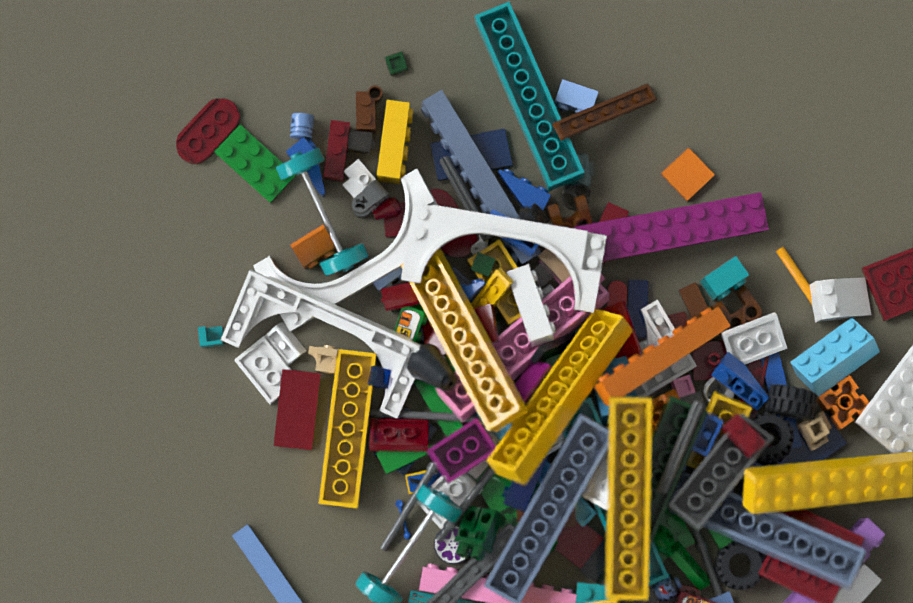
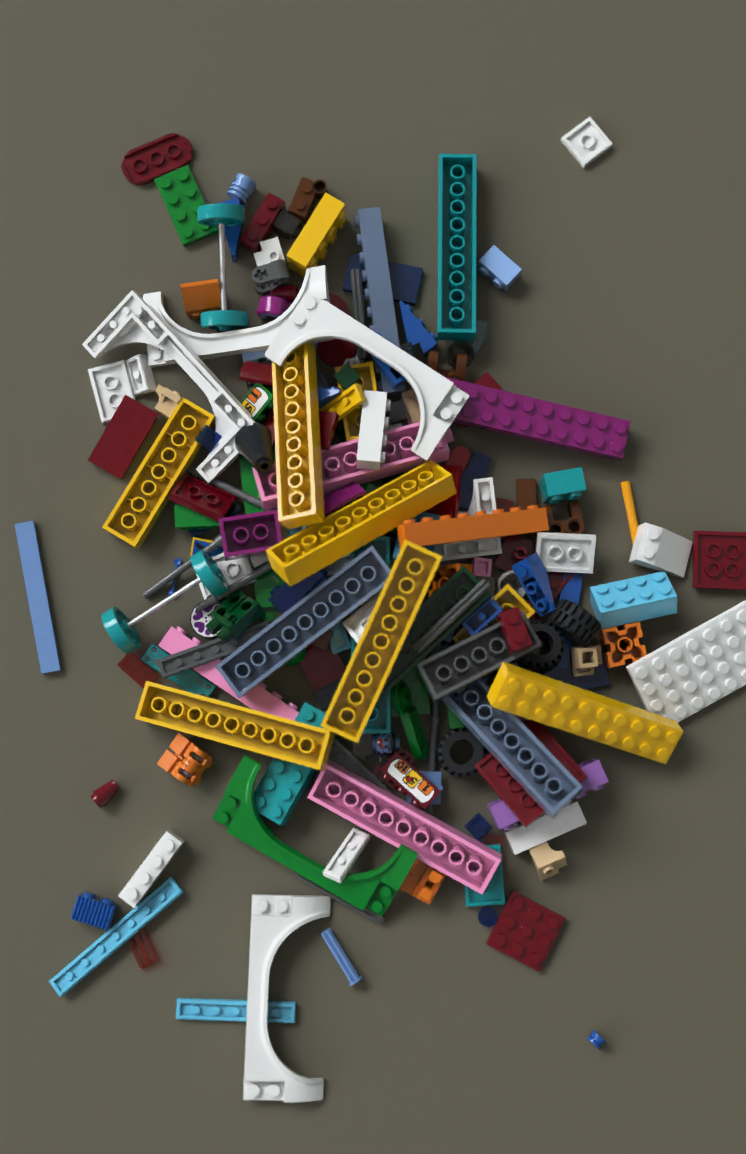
camera: 25 degrees right, 0 degrees up
teal panel [198,326,225,348] -> none
dark green tile [385,51,408,76] -> none
black tile [530,332,576,364] -> none
reddish brown tile [552,83,657,141] -> none
orange tile [661,148,715,201] -> none
none -> magenta animal [256,295,292,320]

